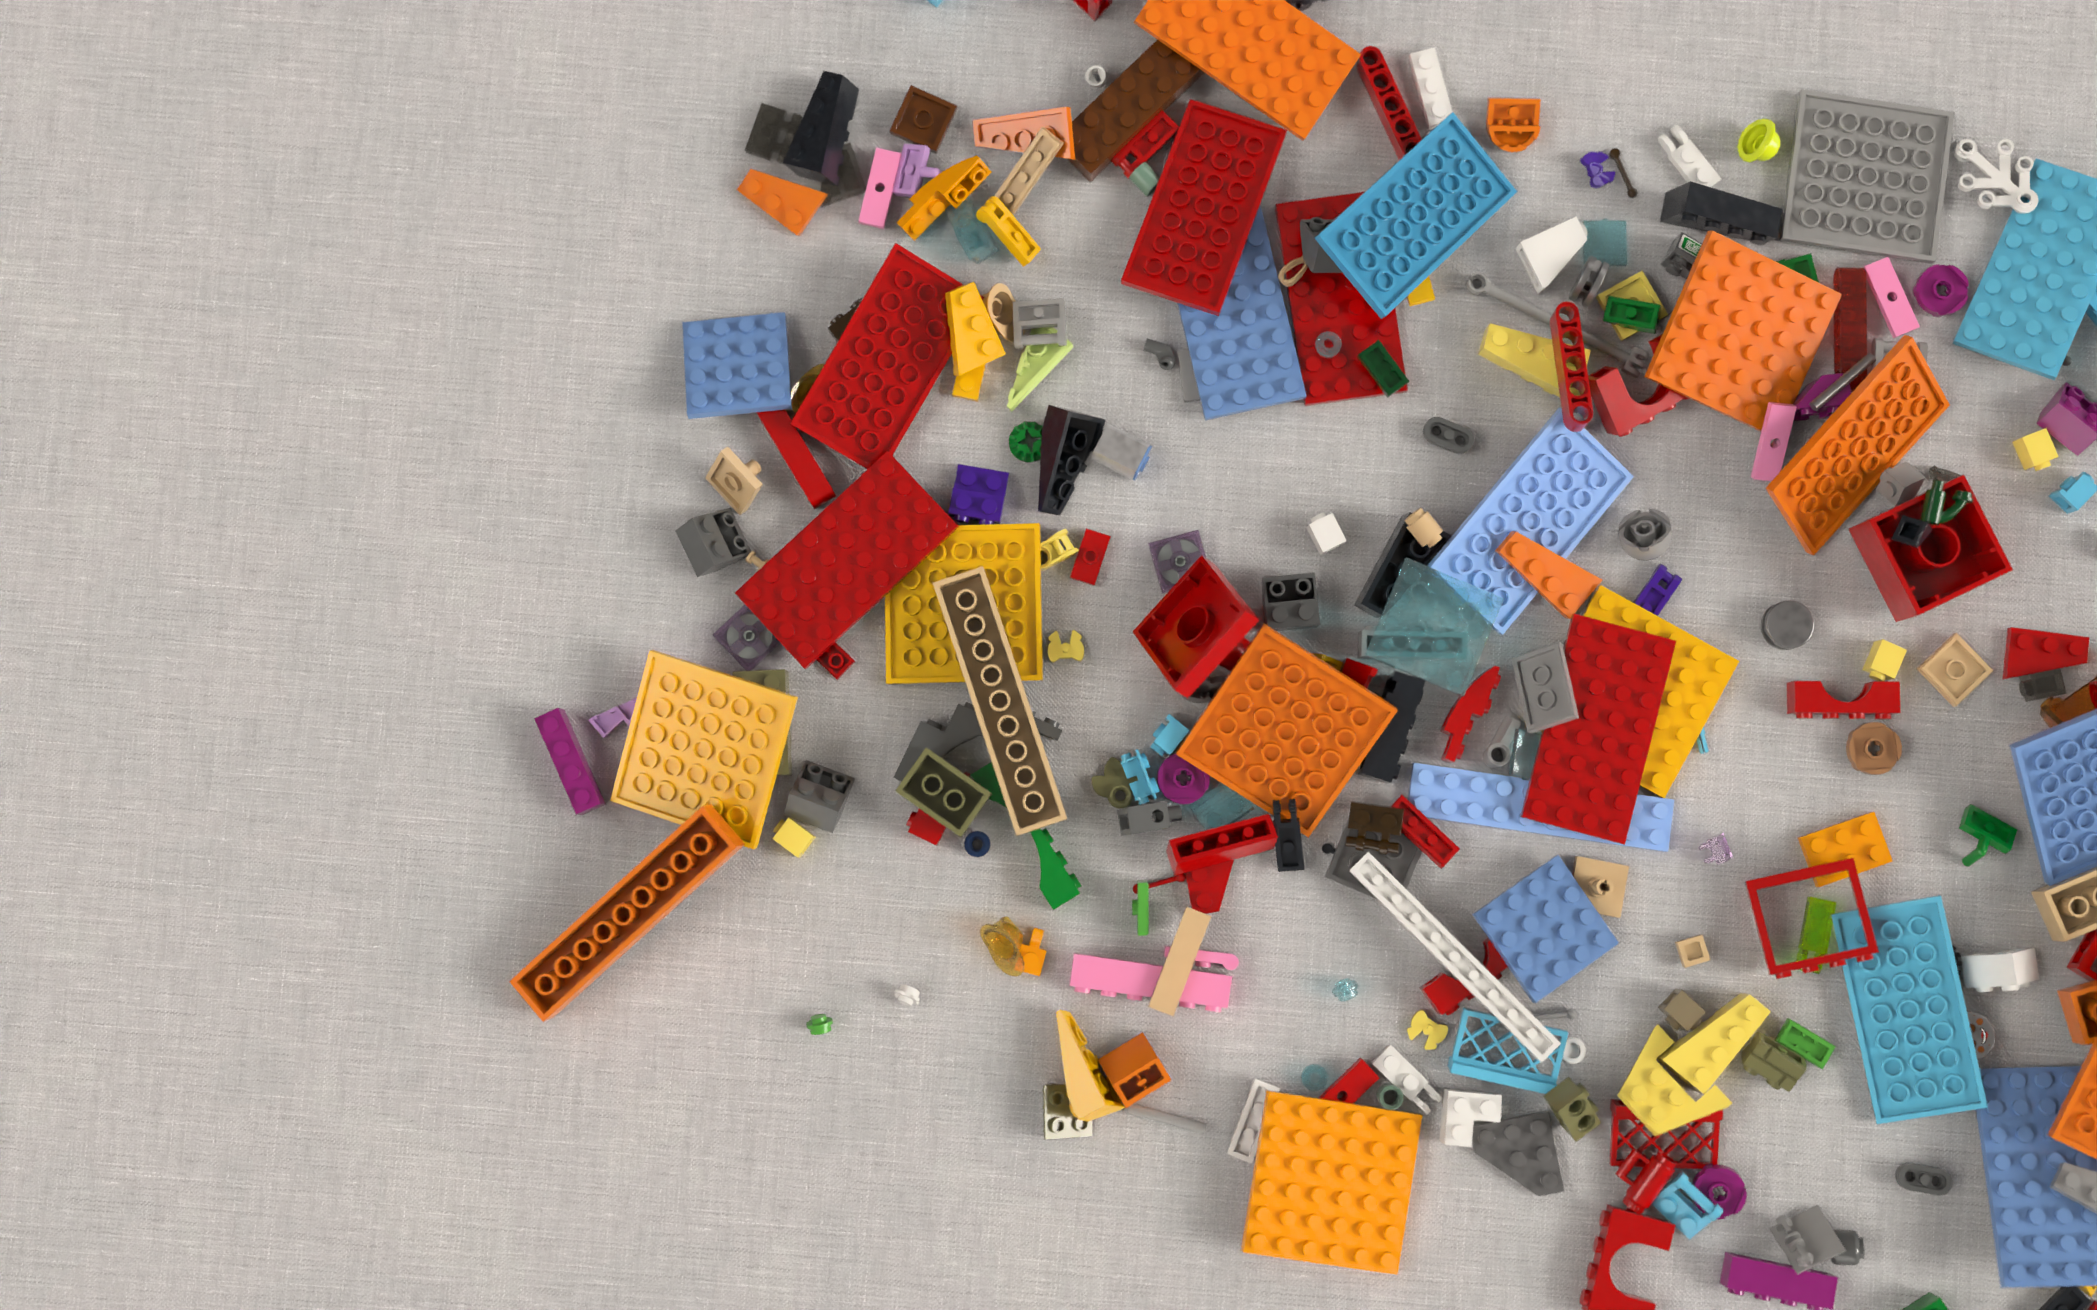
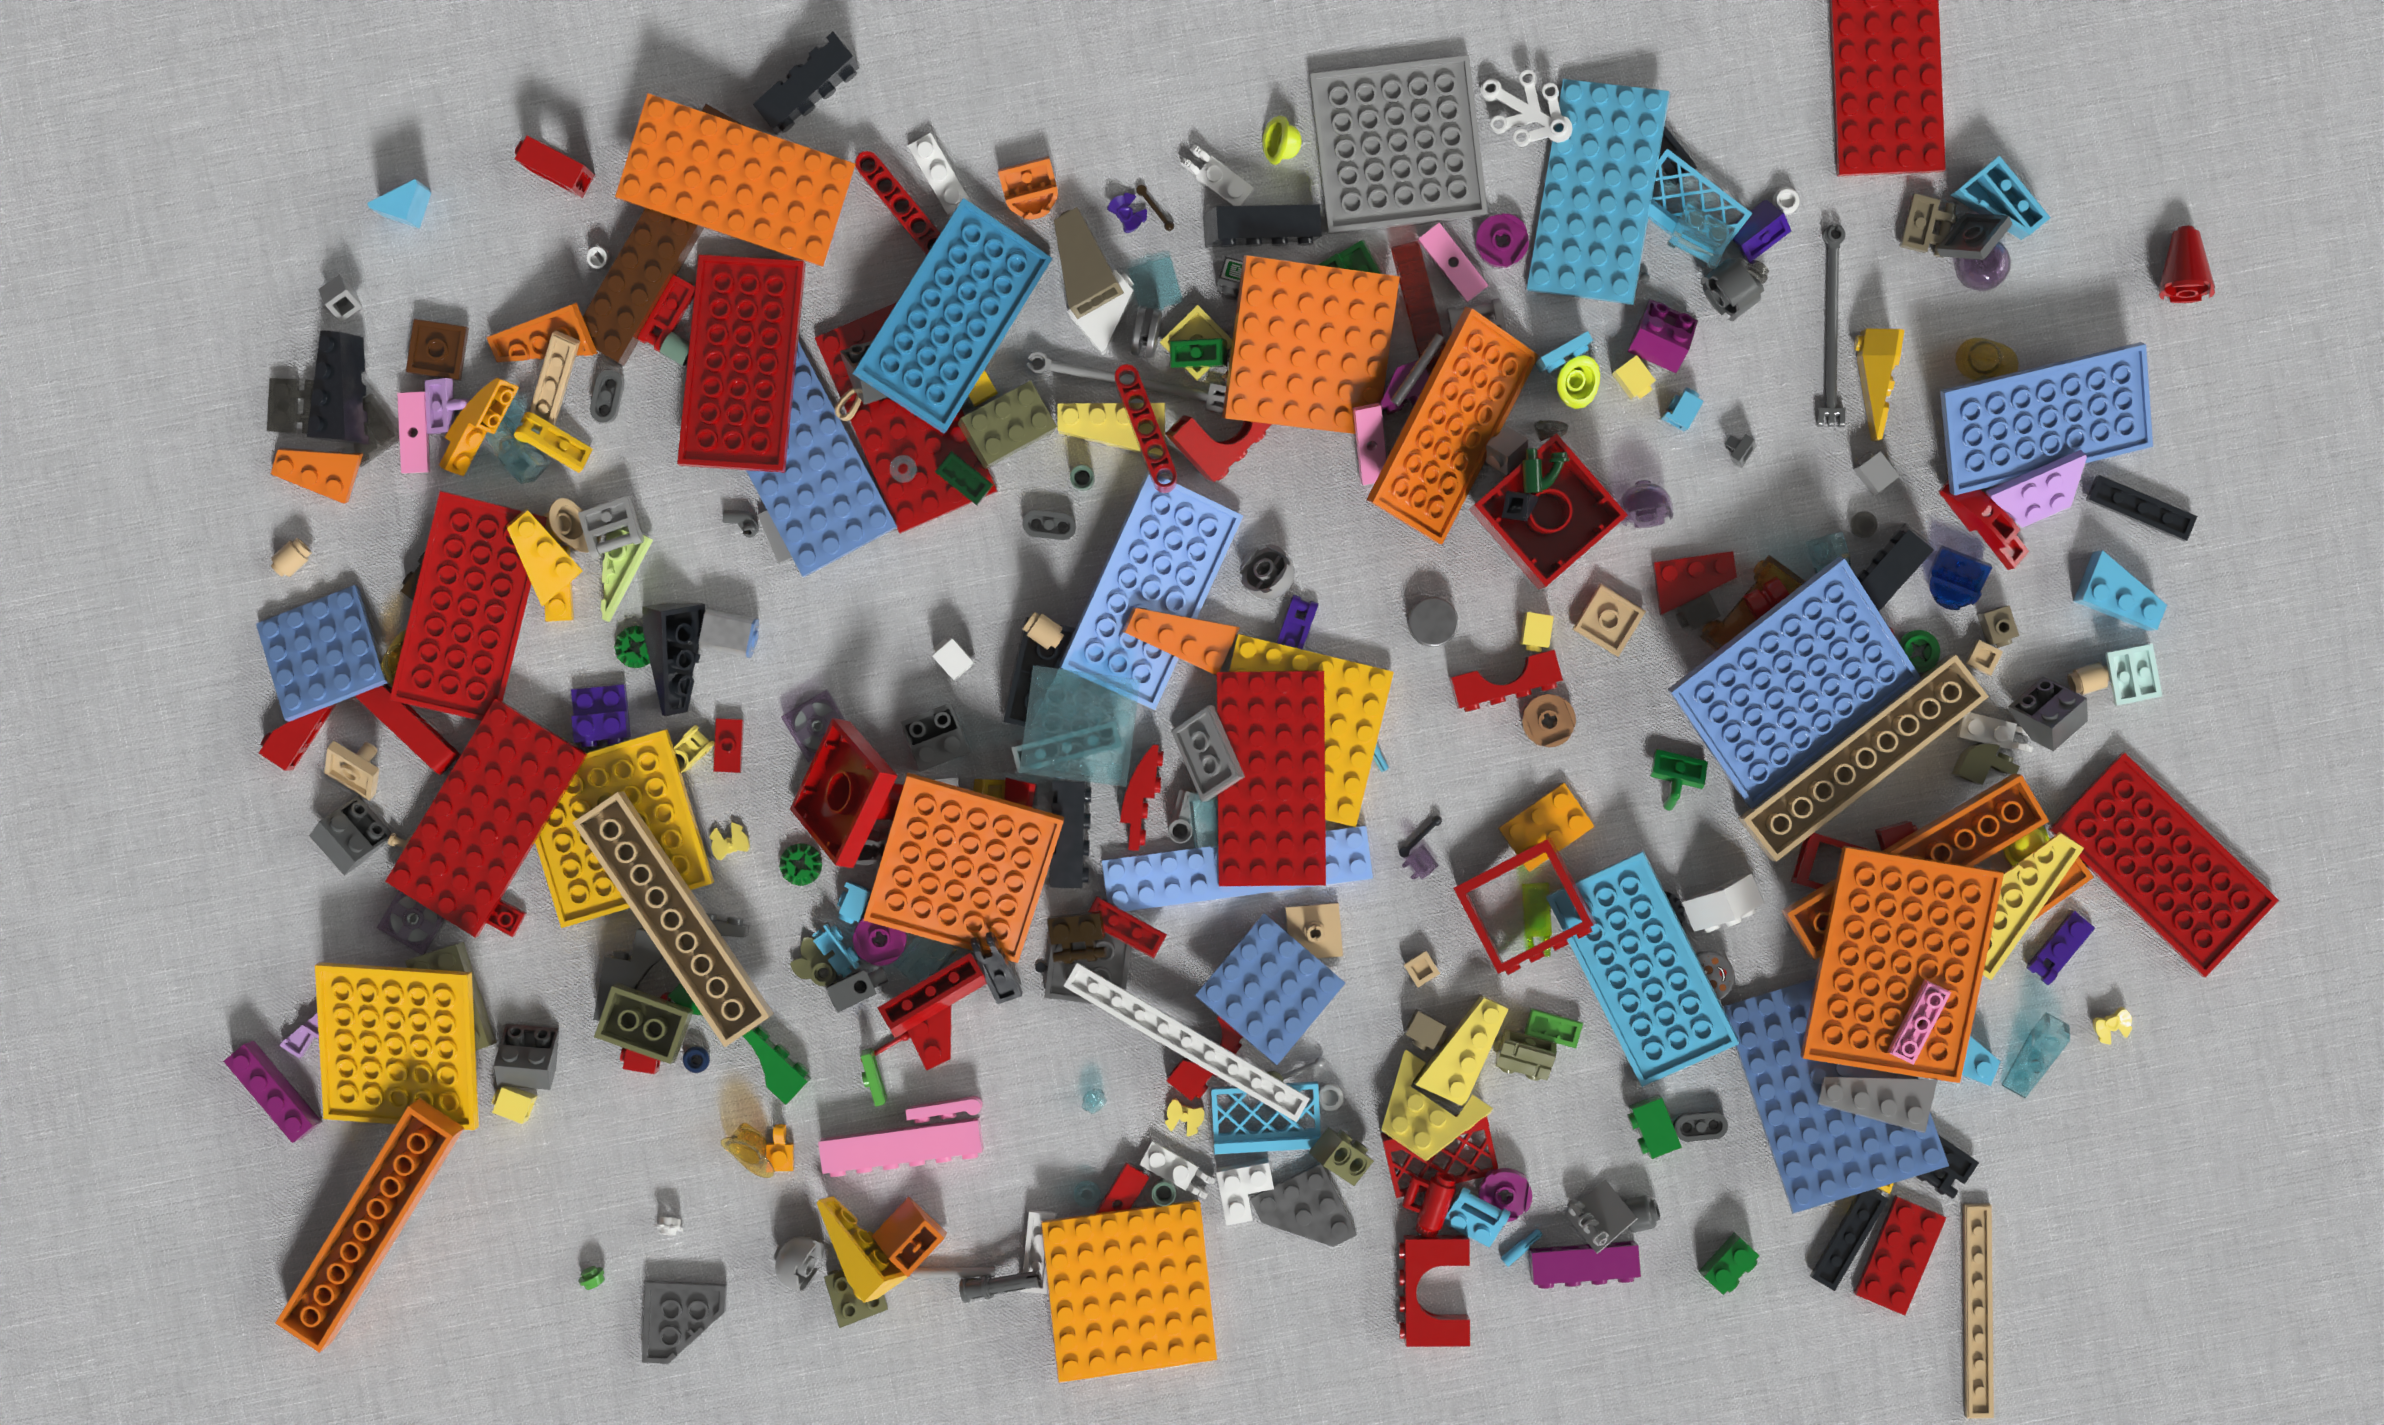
camera: 20 degrees left, 5 degrees up
tan tile [1148,907,1211,1016] -> none
none -> red slope [259,703,337,771]
none -> tan brick [271,538,312,577]
none -> light grey brick [318,274,363,322]
none -> dark grey plate [590,370,624,423]
none -> flat silver plate [642,1281,727,1364]
none -> light grey cylinder [774,1236,824,1292]
none -> green gear [779,843,822,886]
none -> olive brick [958,380,1057,470]
none -> dark grey pin [959,1270,1042,1303]
none -> dark tan slope [1054,207,1124,319]
none -> sand green beam [1070,465,1095,491]
none -> black hinge [1399,816,1442,858]
none -> medium azure piece [1501,1229,1543,1267]
none -> medium azure plate [1535,331,1593,374]
none -> neon yellow hat [1557,355,1600,409]
none -> clear purple cylinder [1620,480,1674,528]
none -> green brick [1627,1094,1682,1159]

